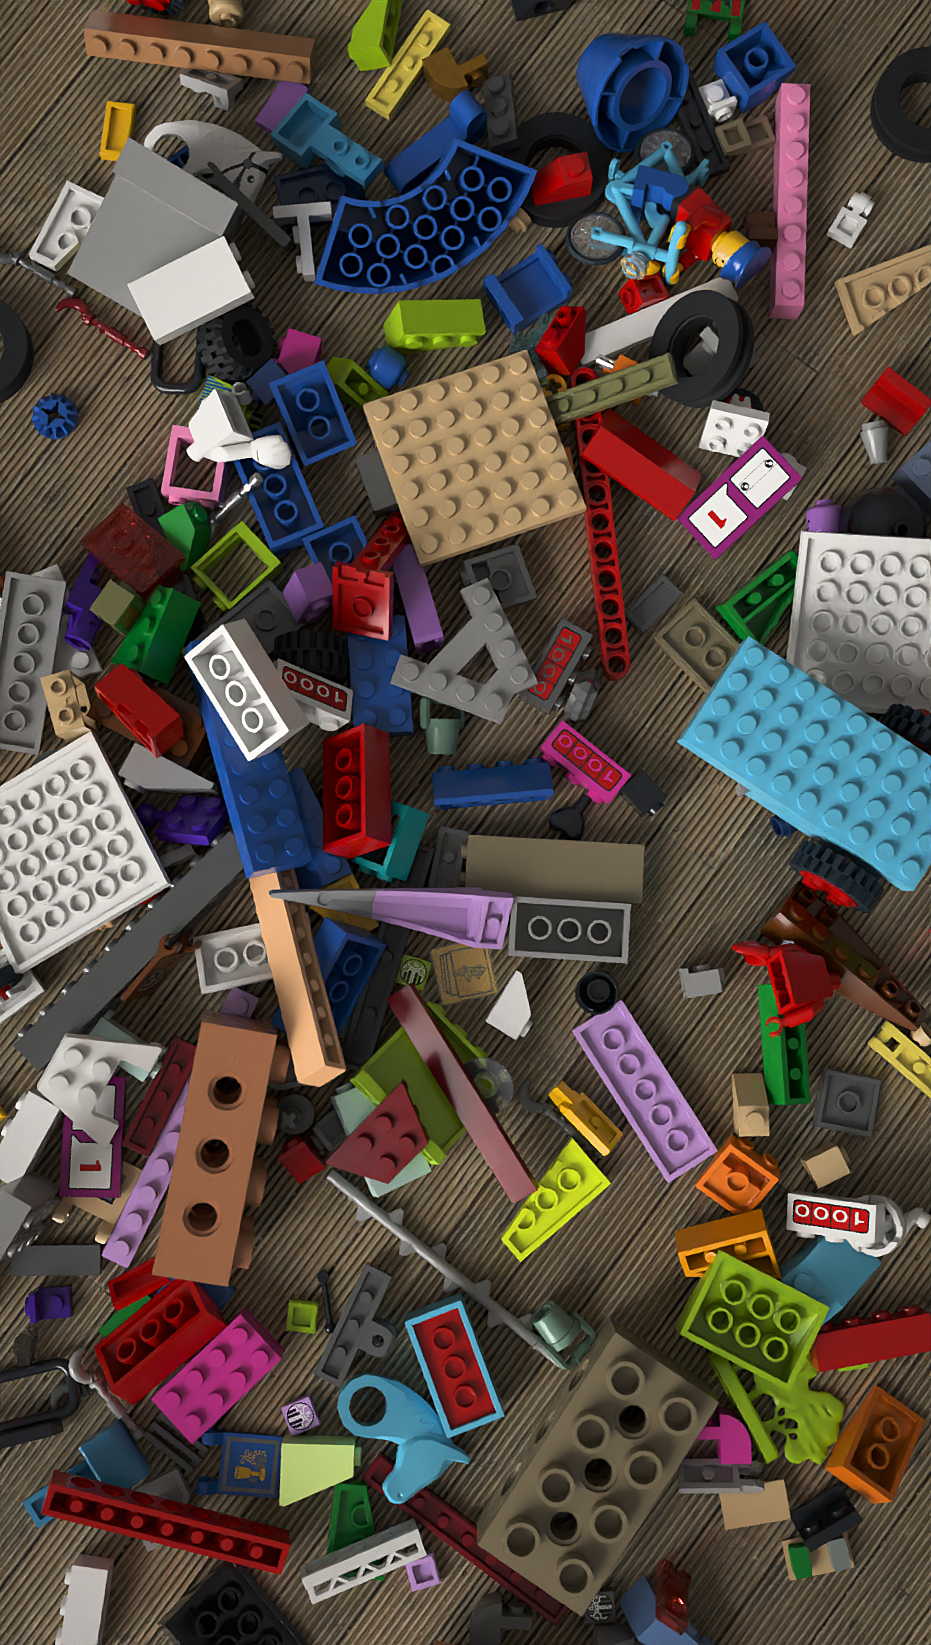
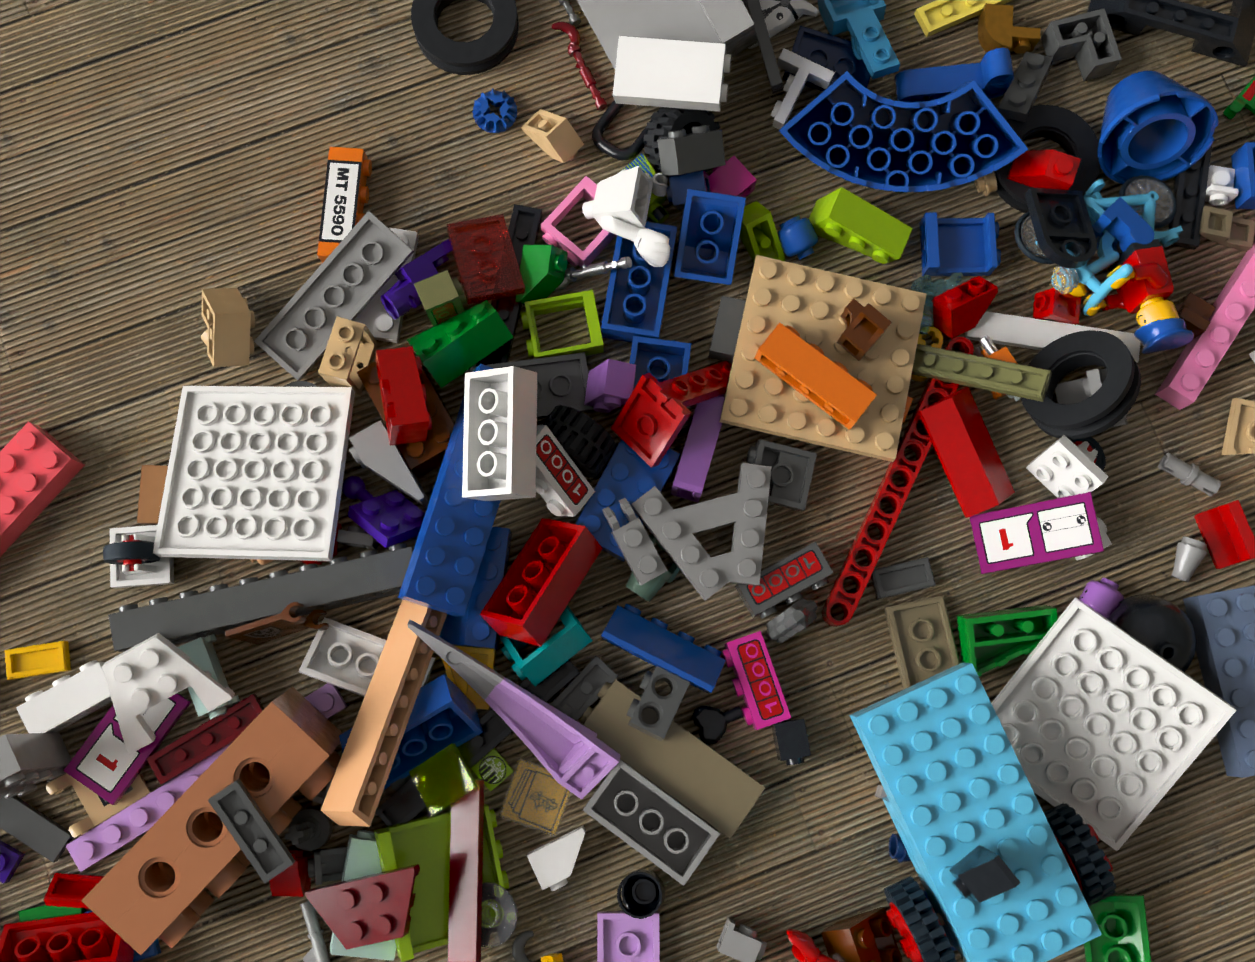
camera: 30 degrees right, 5 degrees down
none -> dark grey plate [208,778,295,883]
none -> clear neon green piece [409,743,478,816]
none -> tan slope [521,109,584,163]
none -> light grey hinge [602,498,667,586]
none -> dark grey brick [626,666,690,741]
none -> dark grey brick [657,125,726,175]
none -> orange brick [754,322,877,430]
none -> reddish brown brick [837,299,892,361]
none -> black slope [949,845,1020,903]
none -> black tile [1024,187,1097,268]
none -> dark grey brick [1041,9,1122,81]
none -> light grey pin [1158,452,1221,497]

